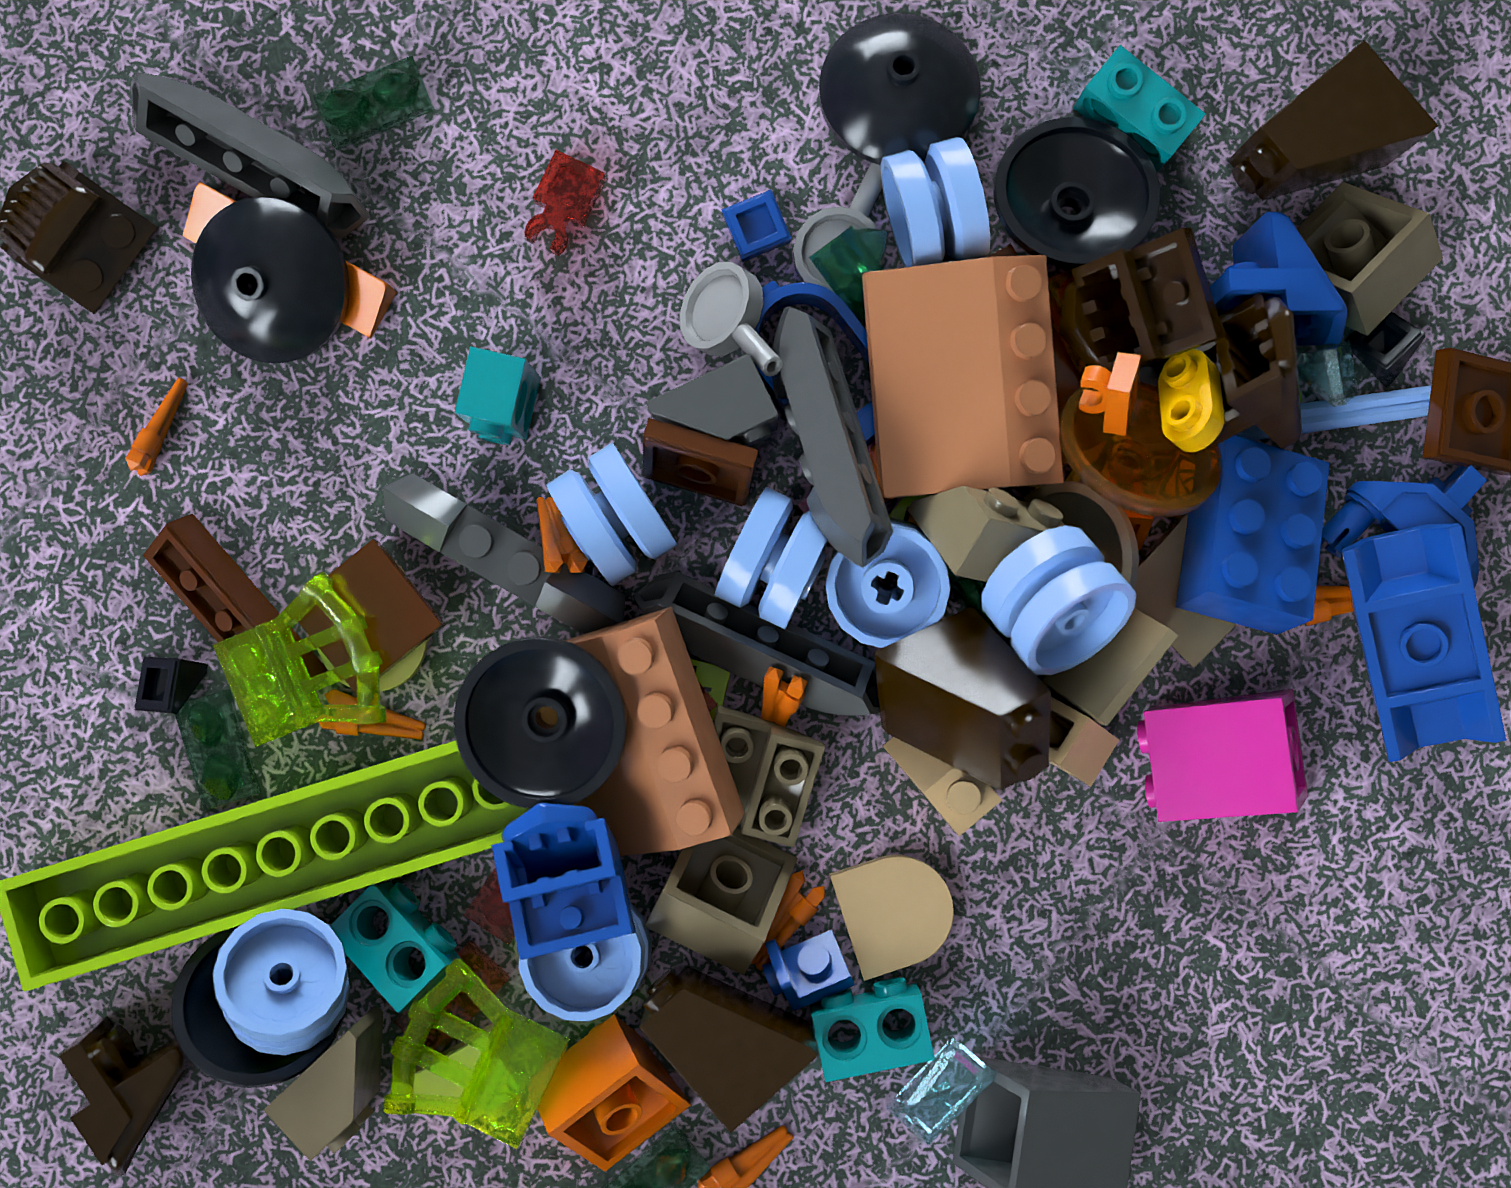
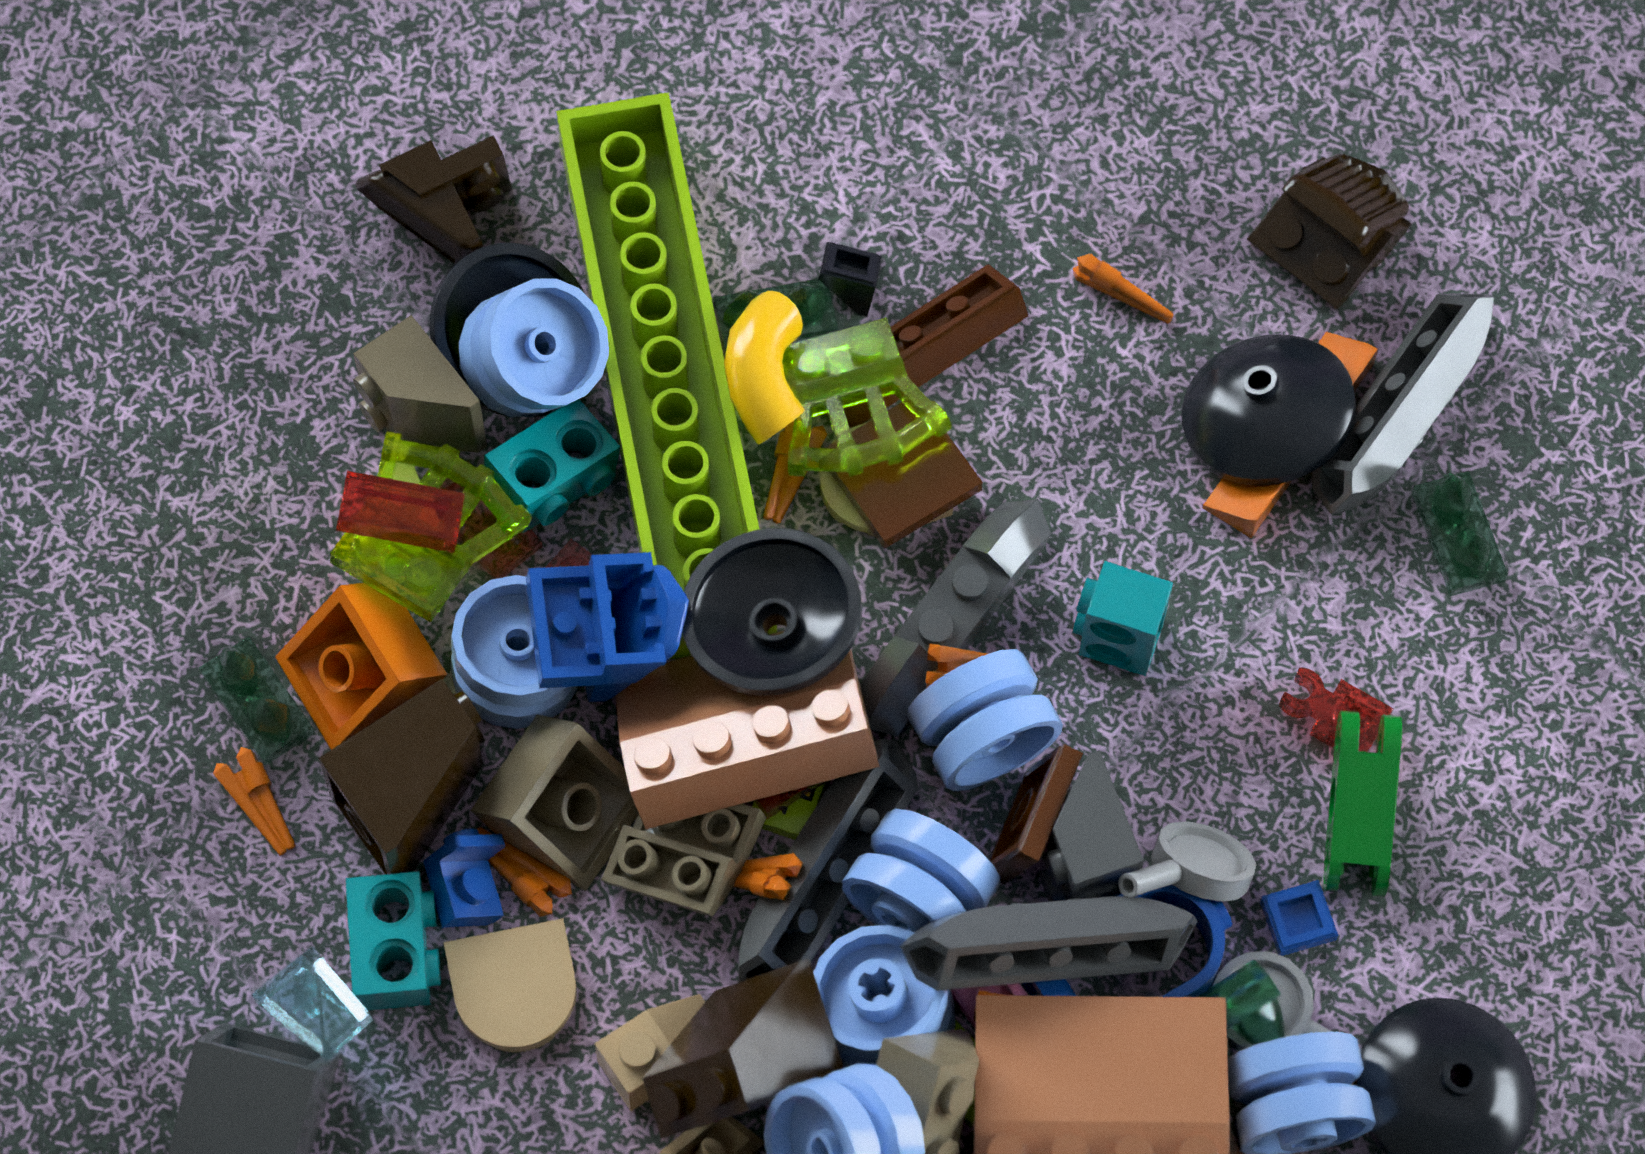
camera: 90 degrees right, 20 degrees down
none -> clear red tile [336,471,465,553]
none -> yellow cylinder [724,291,805,445]
none -> green piece [1323,710,1402,897]

